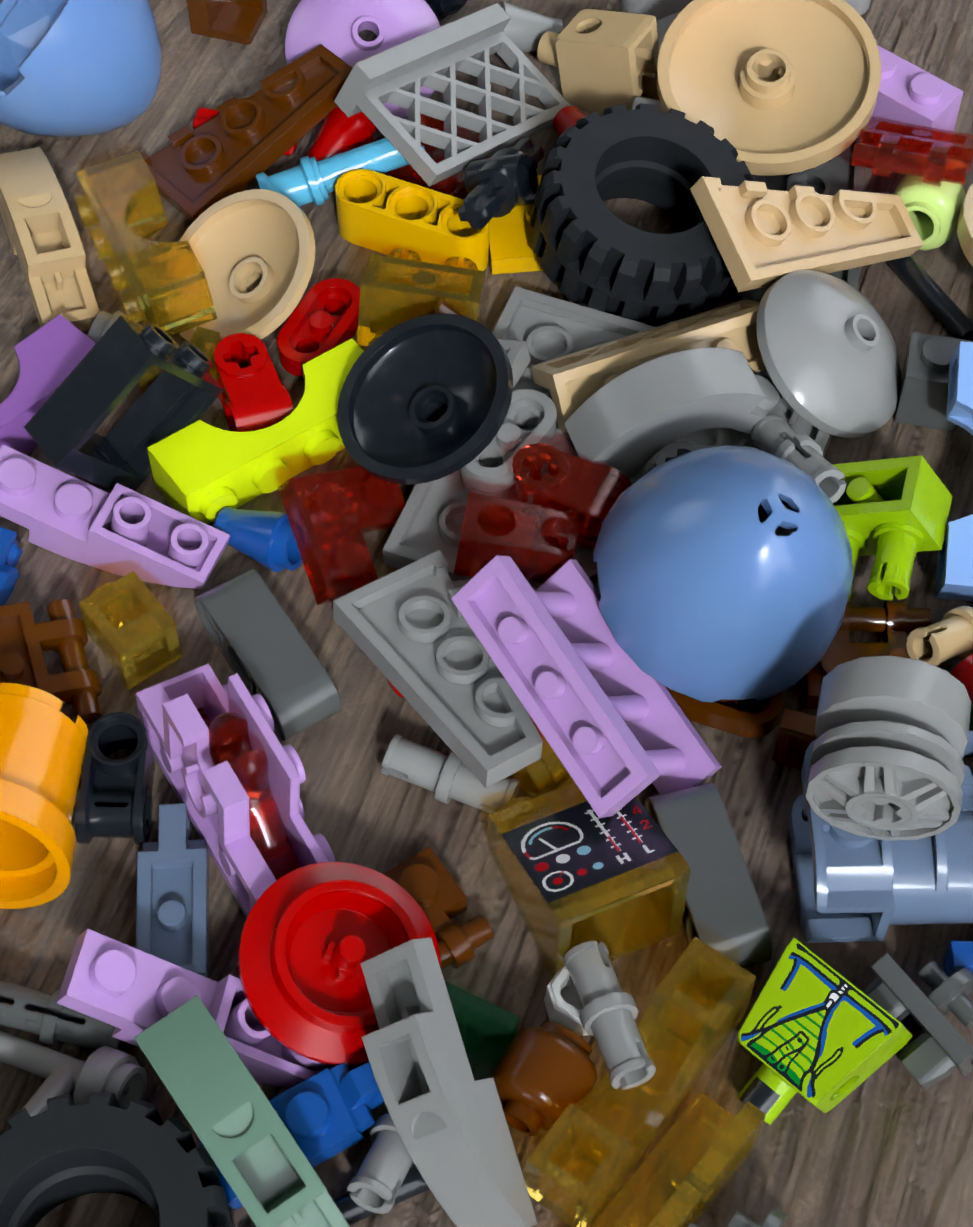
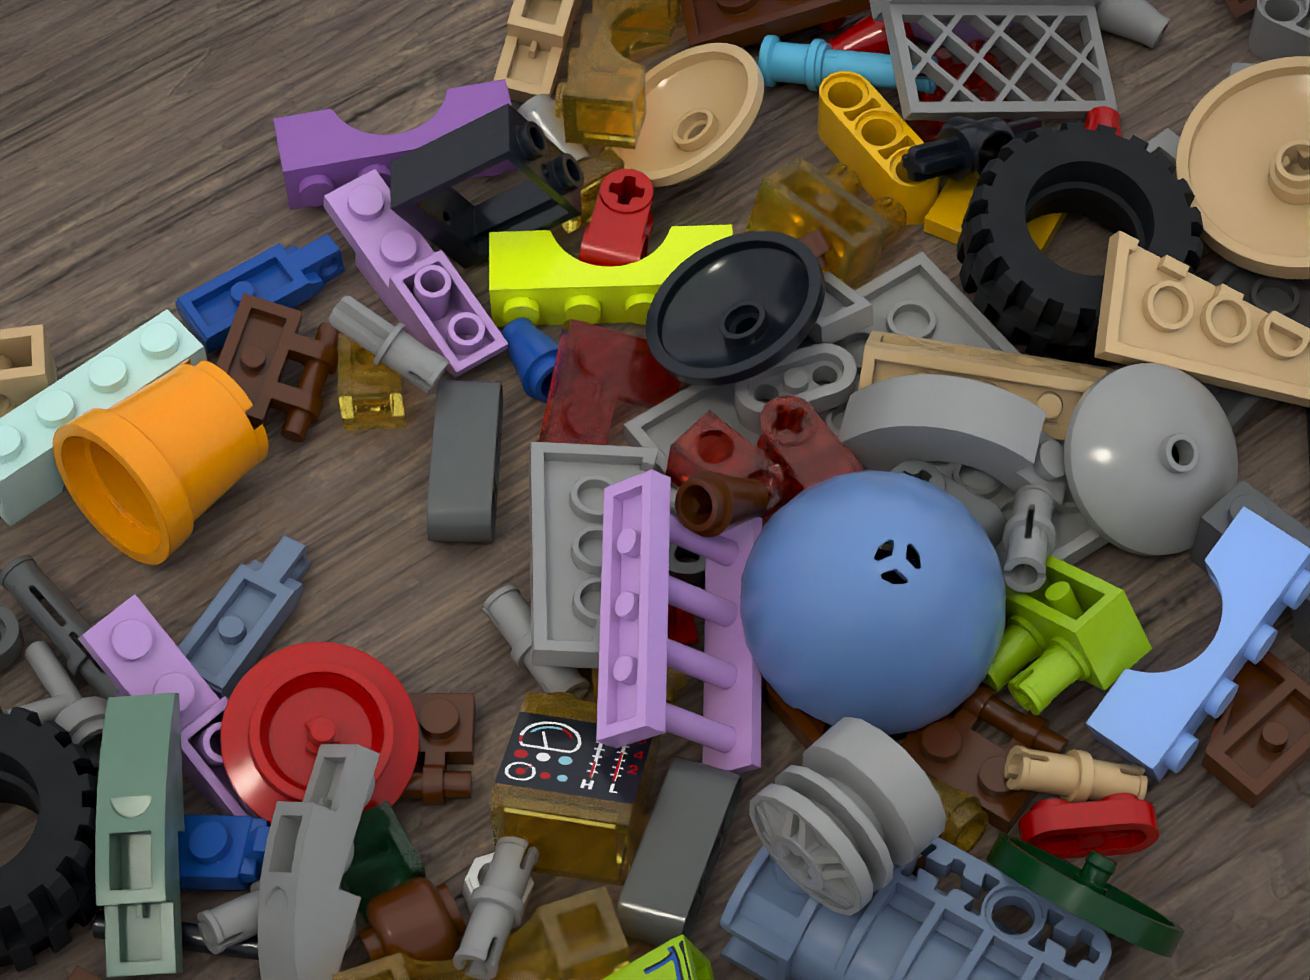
camera: 35 degrees right, 0 degrees up
black piece [75,712,155,845] -> none
lavender piece [136,663,335,918] -> none
red plate [277,278,365,377] -> none
tan torso [537,9,659,116] -> none
none -> light grey axle [328,296,450,394]
none -> reddish brown cone [675,470,769,537]

